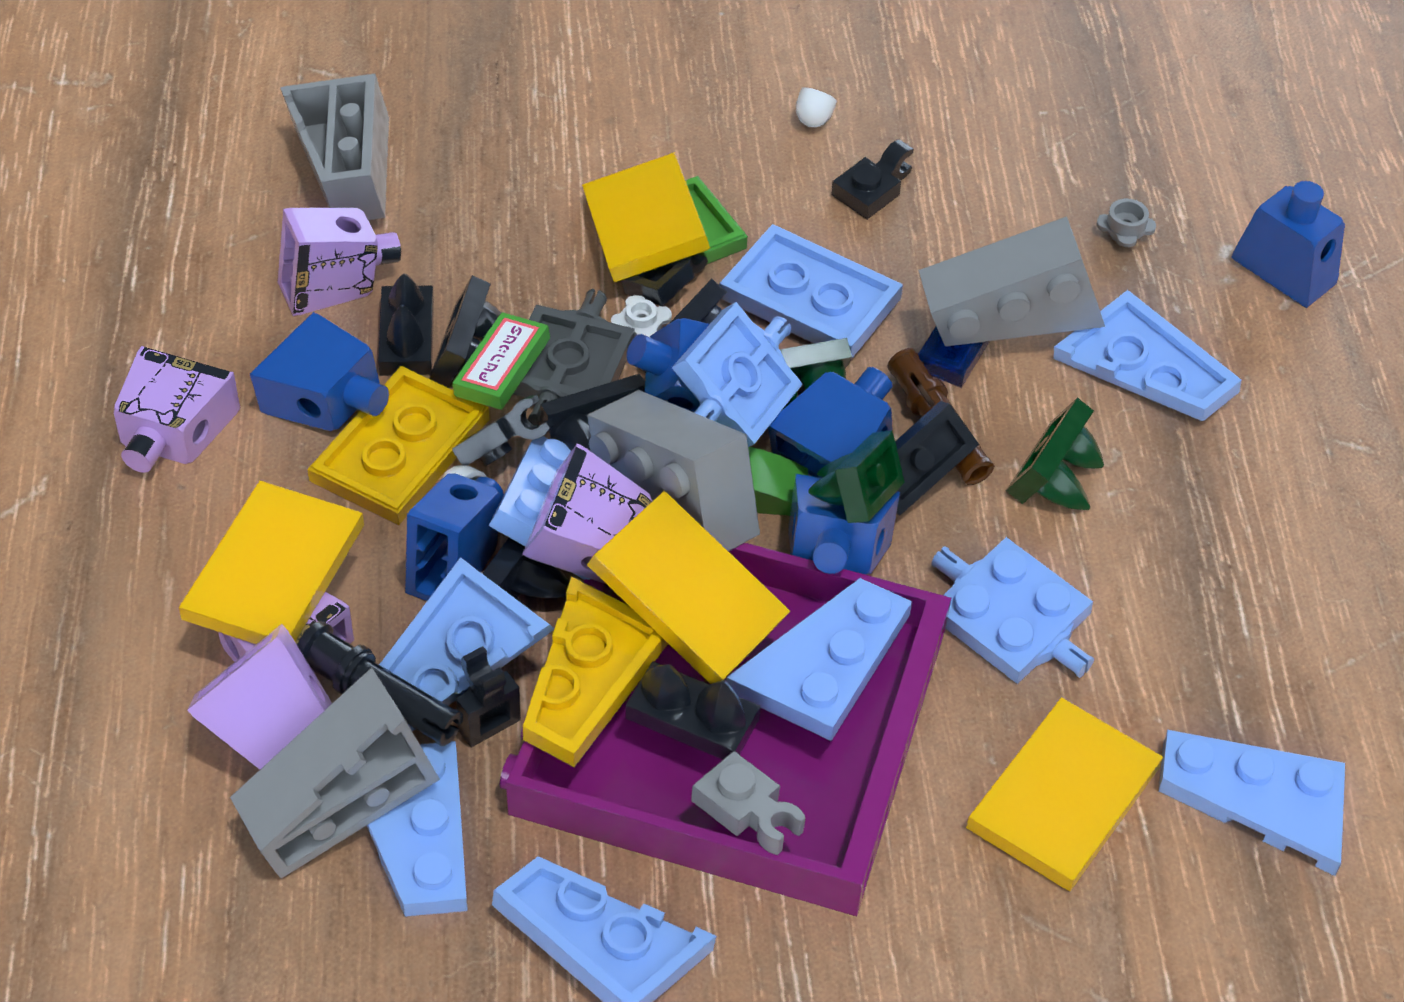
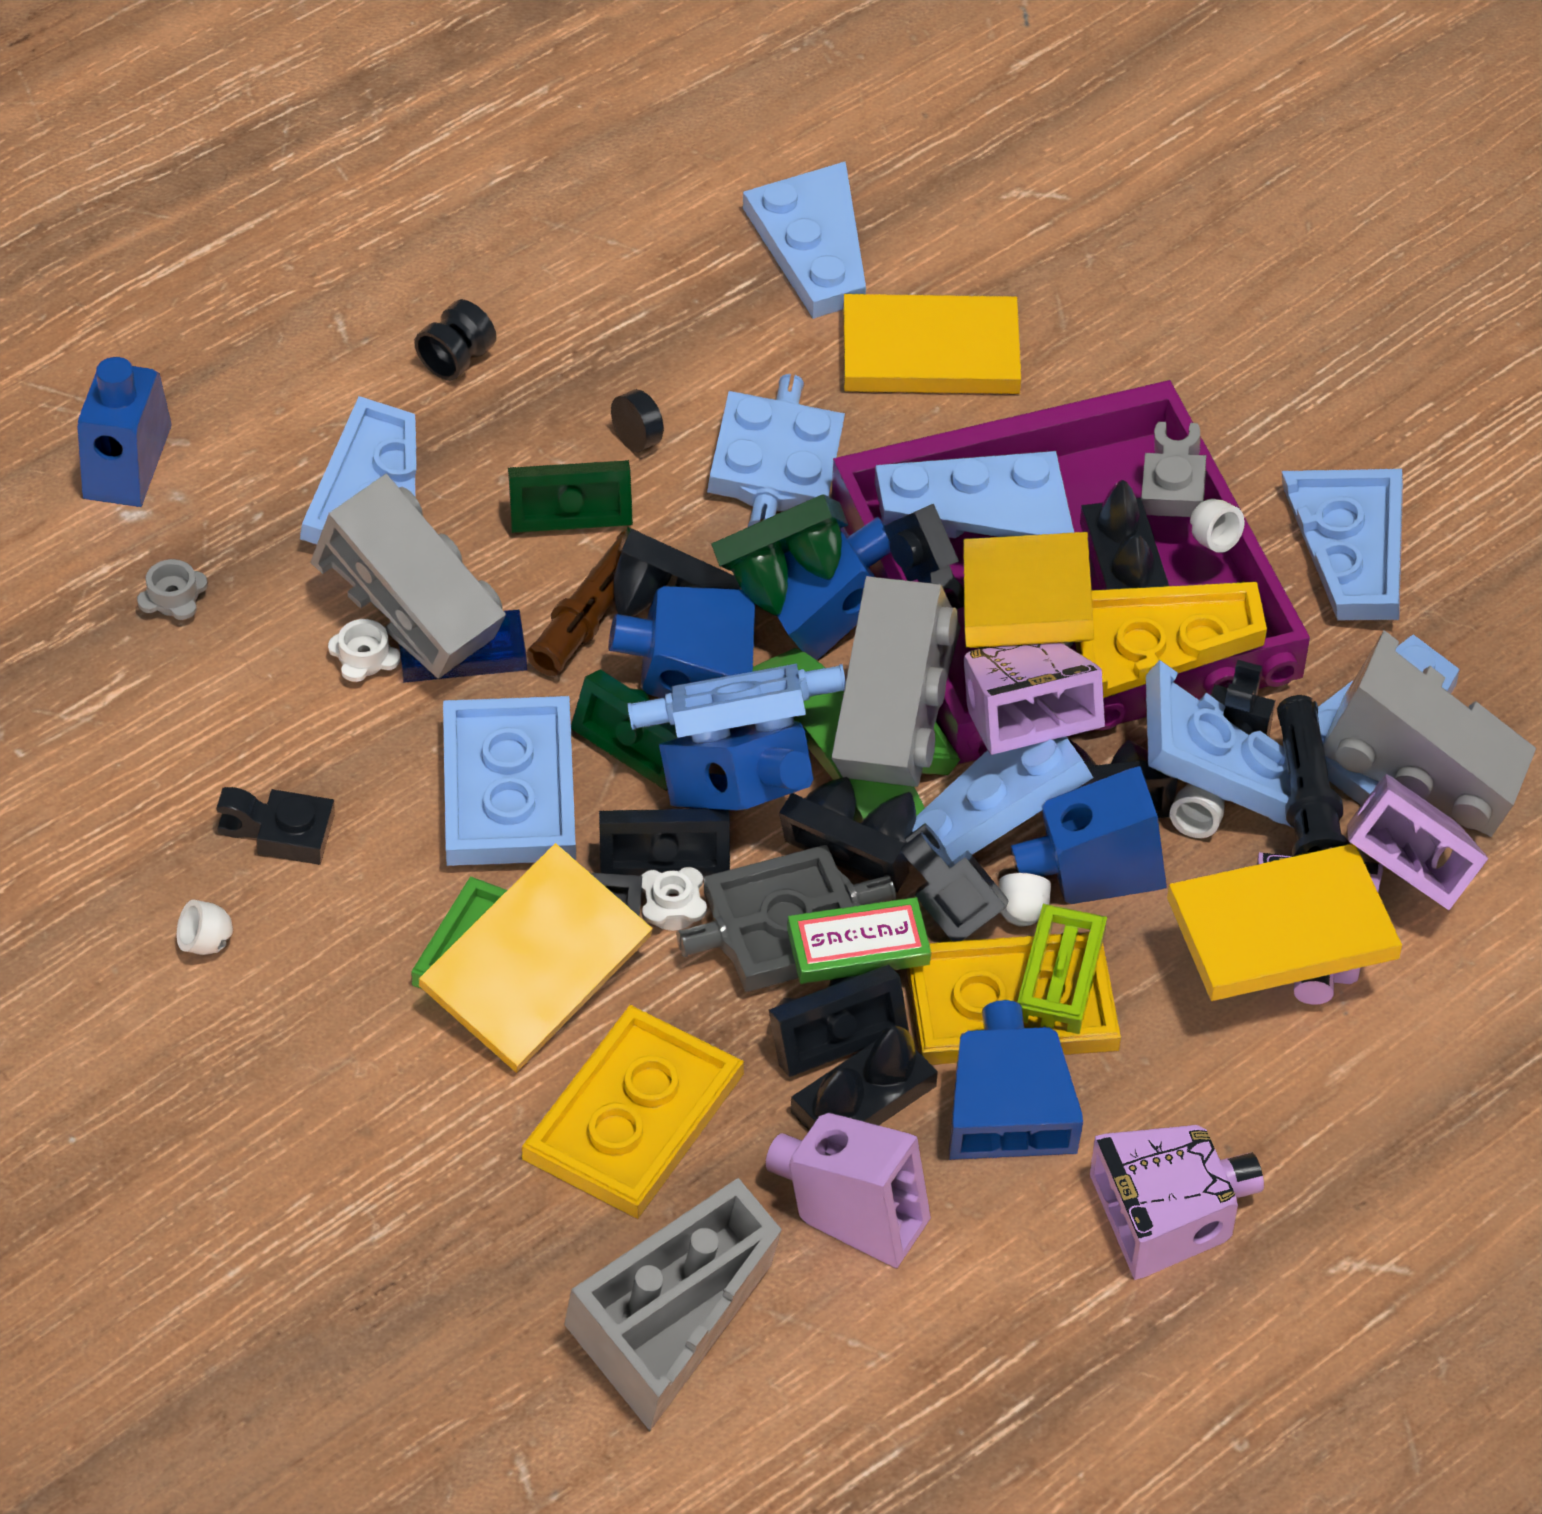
camera: 125 degrees left, 0 degrees up
none -> black wheel [414,299,497,381]
none -> yellow tile [522,1005,744,1219]
none -> black tile [611,389,664,452]
none -> black plate [883,503,964,609]
none -> lime tile [1017,904,1107,1034]
none -> white hinge [1190,499,1245,553]

